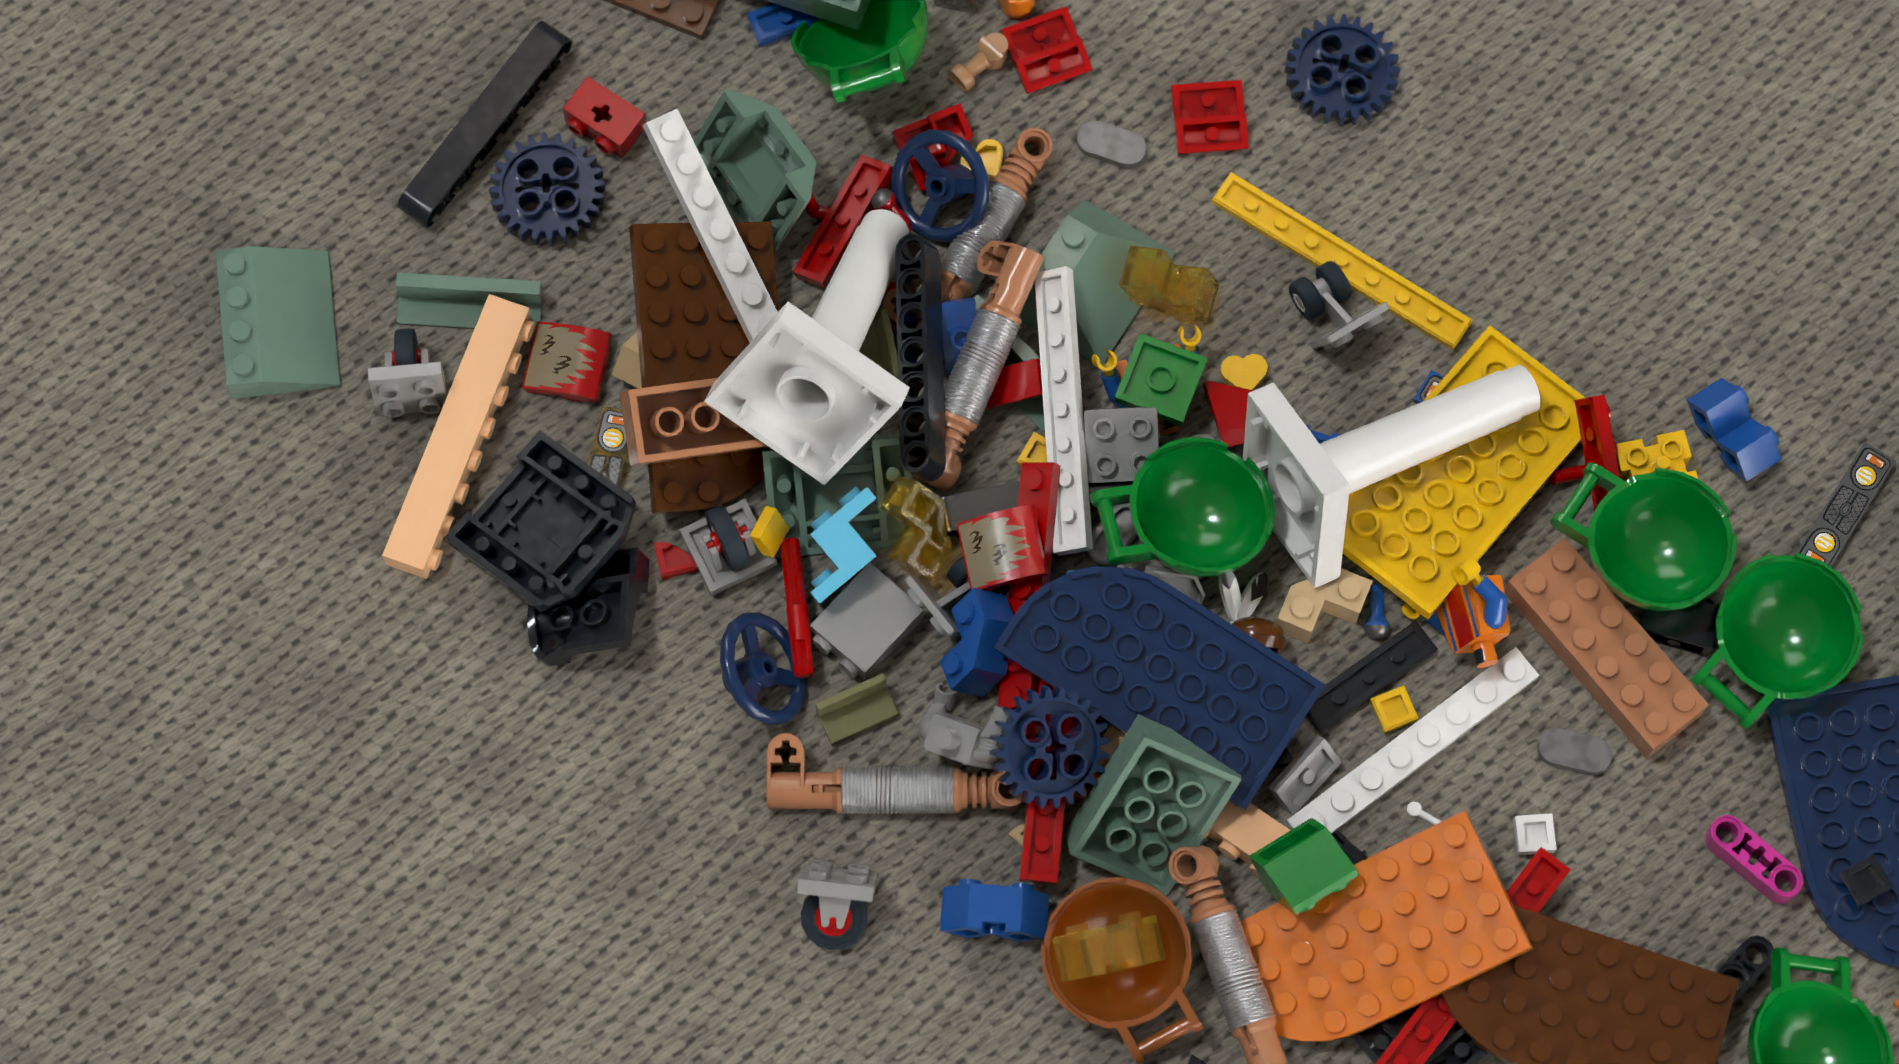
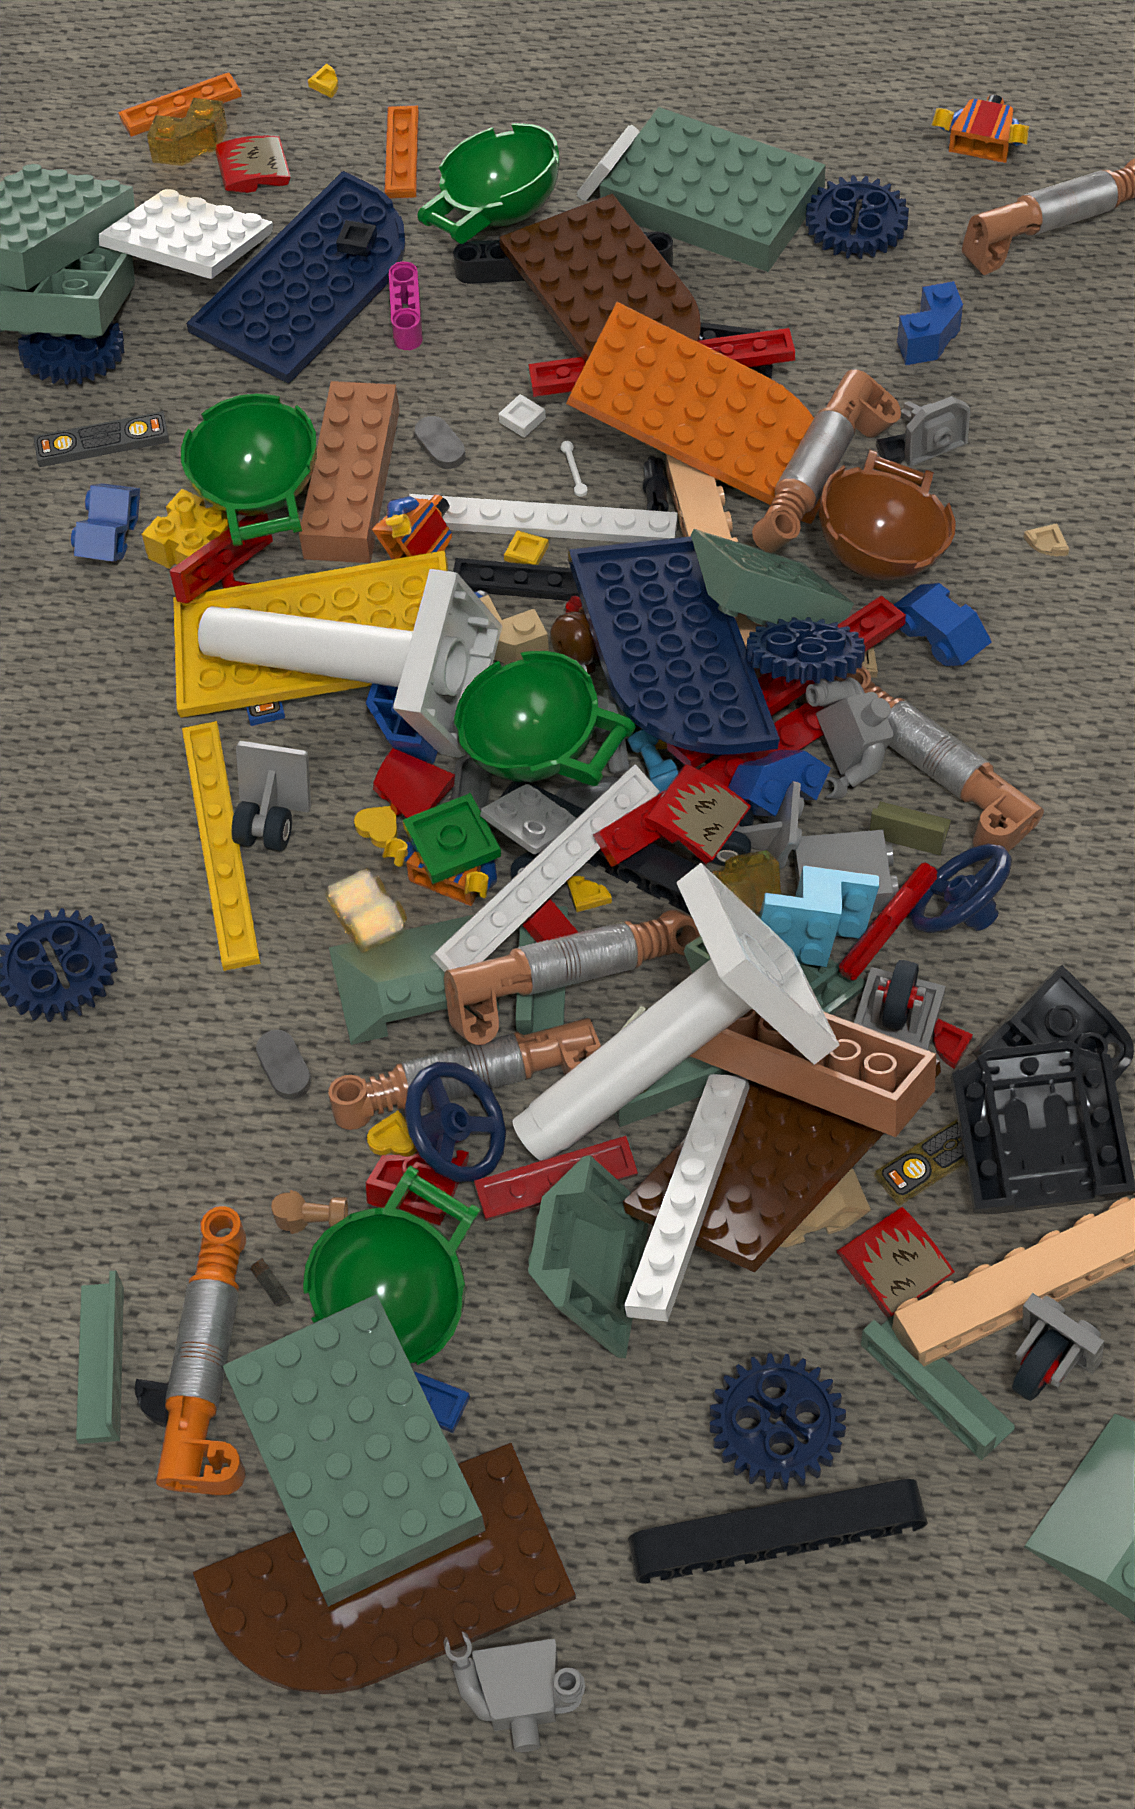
camera: 130 degrees left, 15 degrees down
red brick [563,76,647,158] -> none
yellow tile [750,506,790,558] -> none
light grey plate [797,860,878,950] -> none
piece [871,188,912,232] -> none
black beam [895,234,946,482] -> none
blue plate [942,298,976,374] -> none
red slope [1000,6,1093,94] -> none
clear yellow brick [1052,911,1166,982] -> none
red slope [1170,80,1249,154] -> none
green slope [1249,817,1359,914] -> none
green windscreen [1690,553,1864,730] -> none

